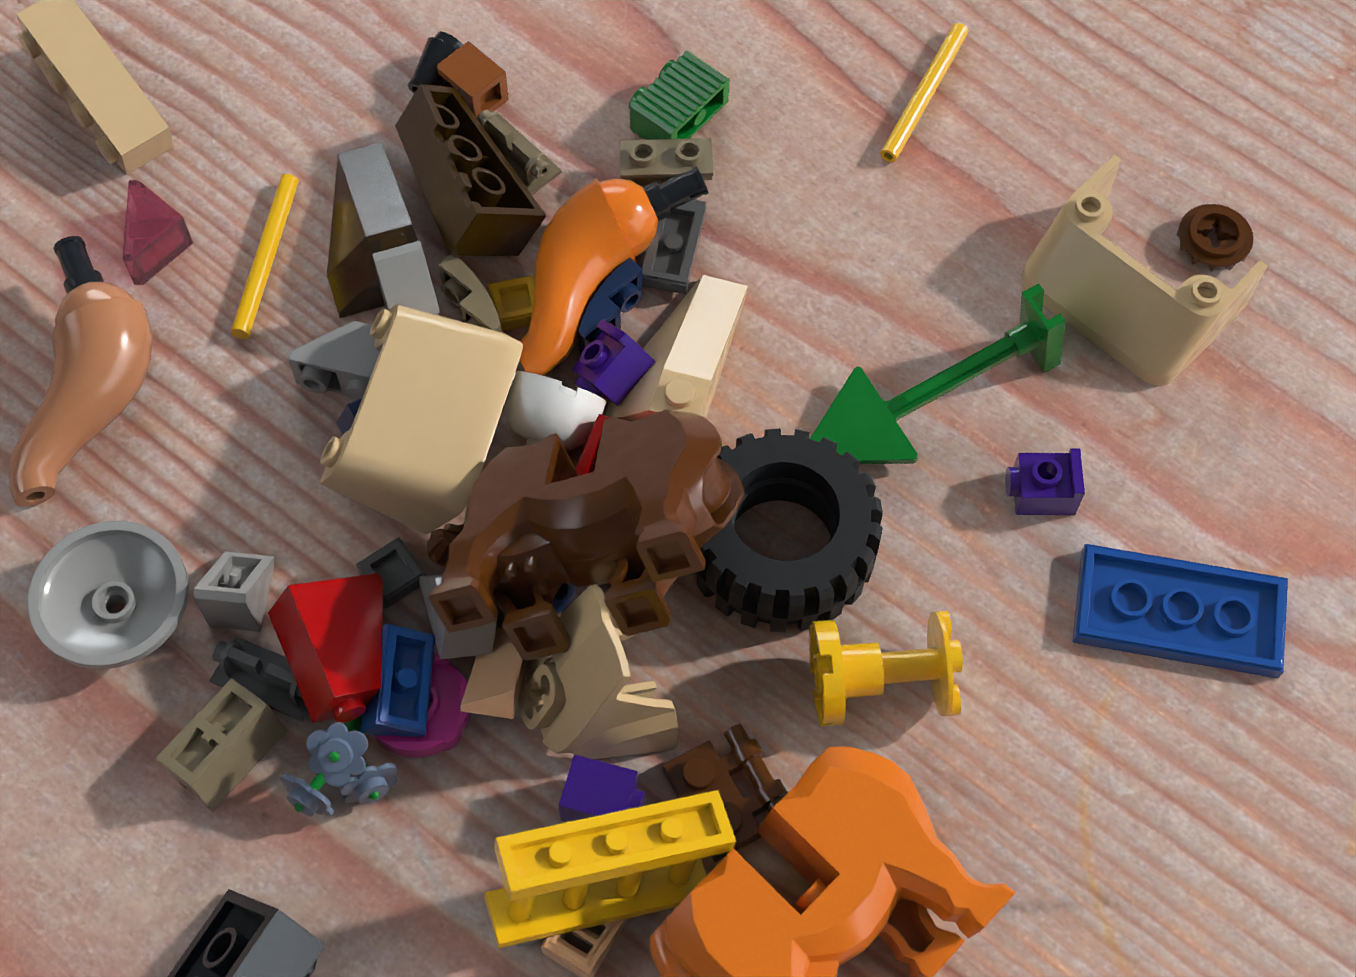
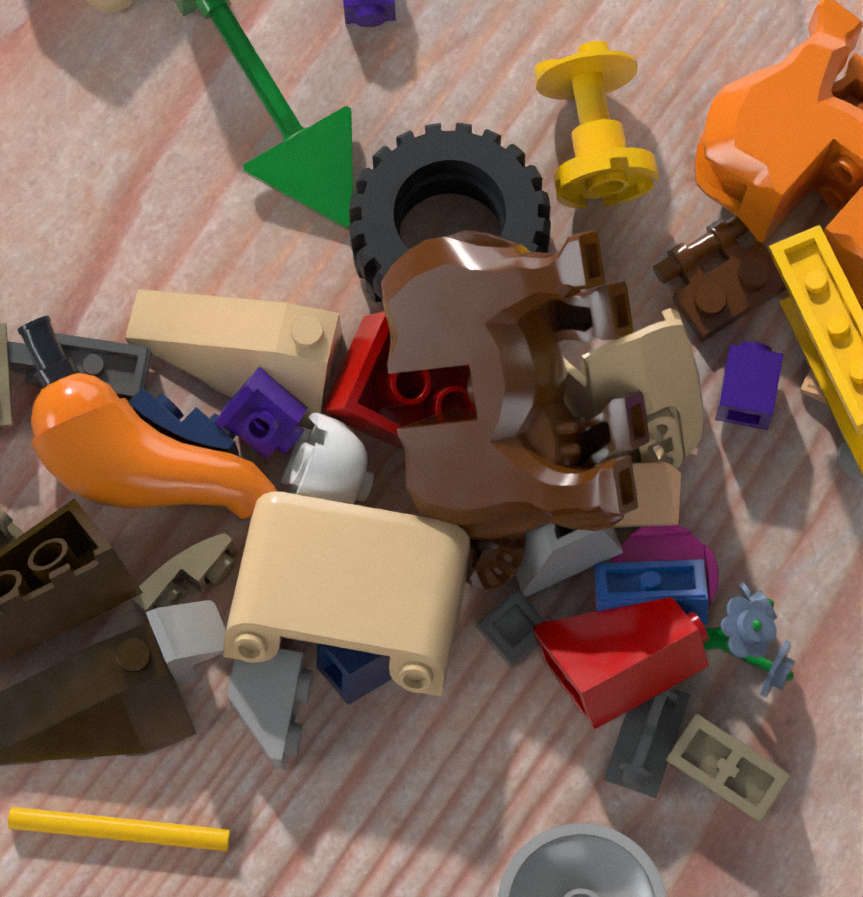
camera: 90 degrees left, 10 degrees up
light grey slope [194,551,275,632] -> none
yellow tile [488,275,535,331] -> none

